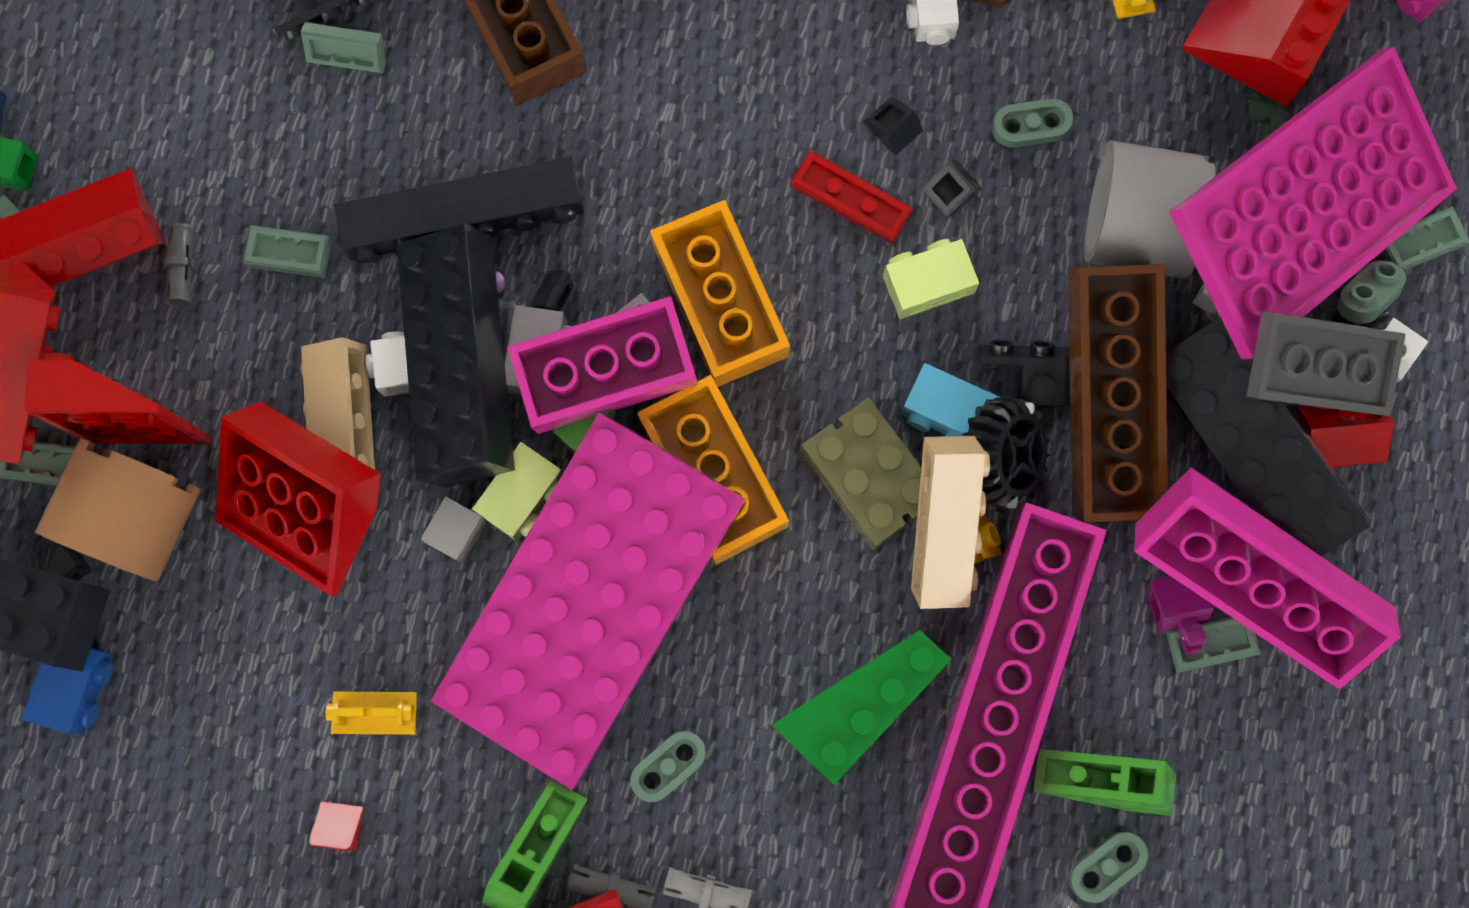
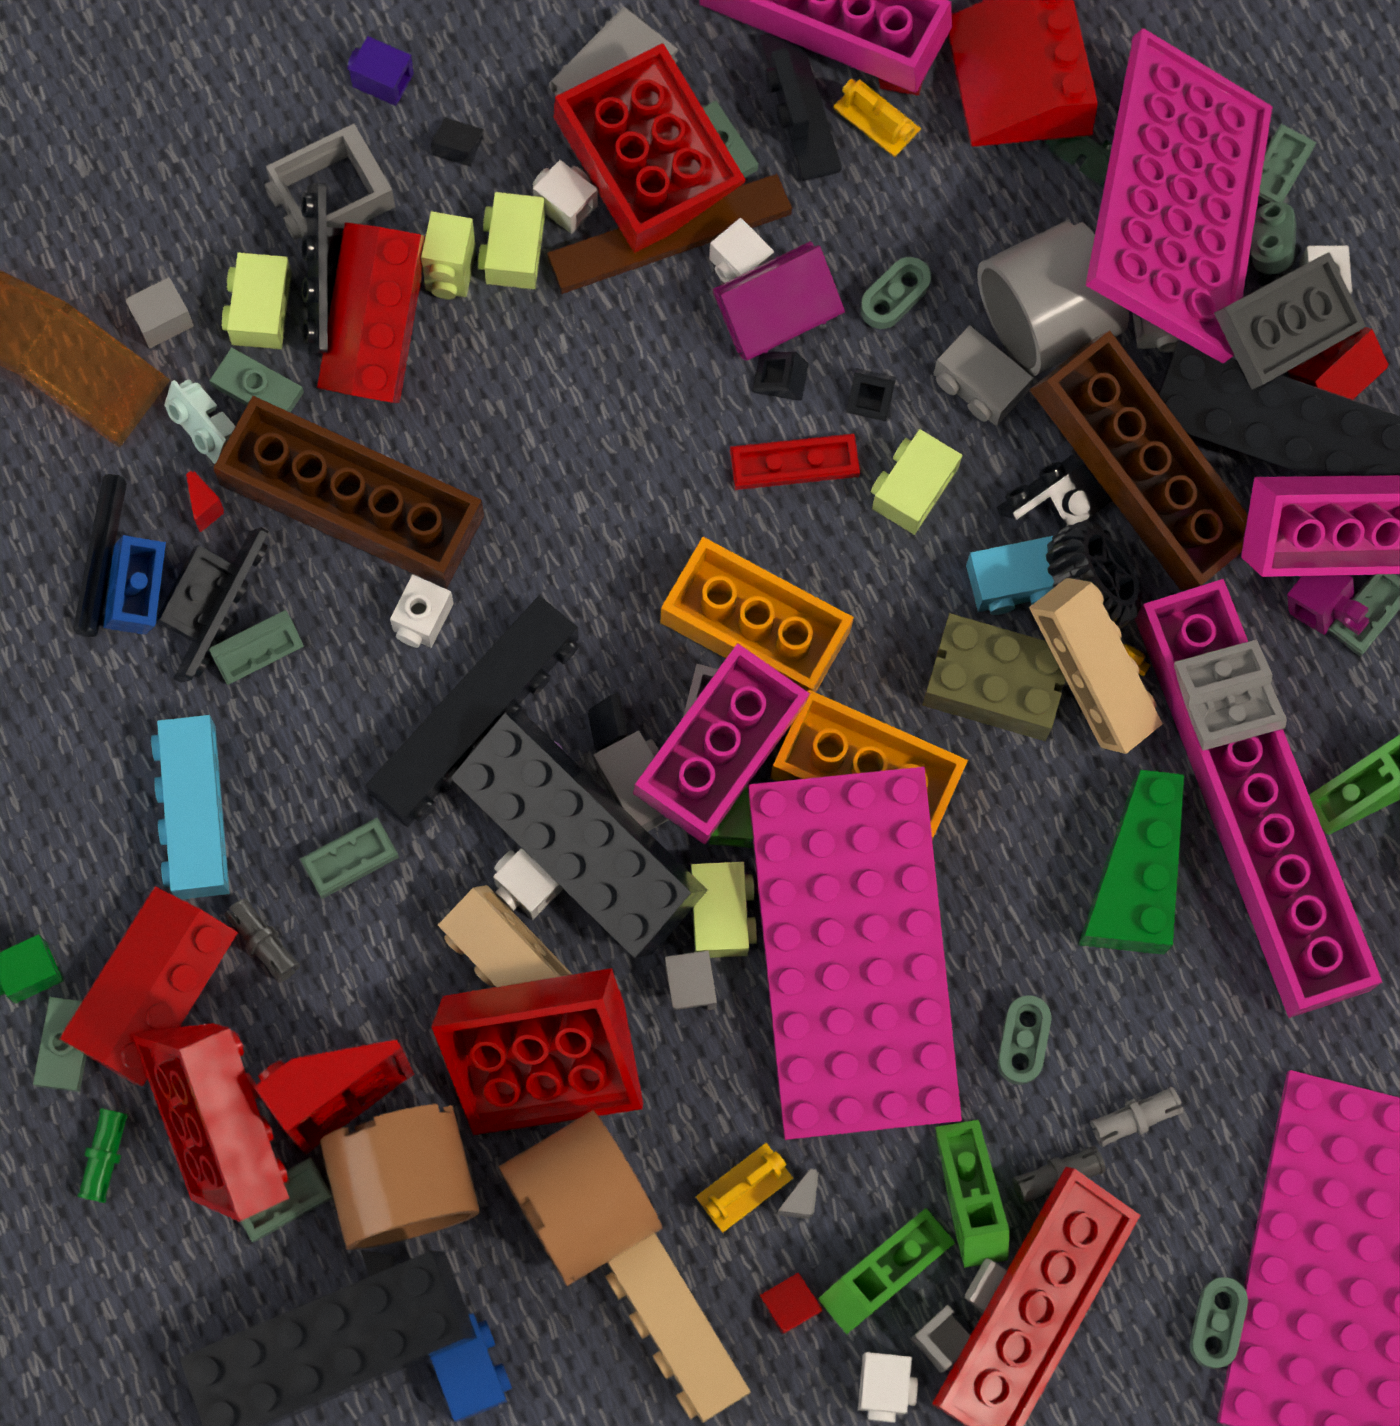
camera: 45 degrees left, 5 degrees down
none -> medium azure brick [151,715,230,899]
none -> white brick [390,574,454,648]
none -> medium nougat brick [498,1110,662,1286]
none -> tan brick [605,1234,750,1423]
none -> magenta piece [712,241,845,361]
none -> light grey slope [777,1169,819,1219]
none -> bright green slope [818,1208,955,1335]
none -> light grey brick [933,325,1033,426]
none -> light grey slope [1174,640,1287,751]

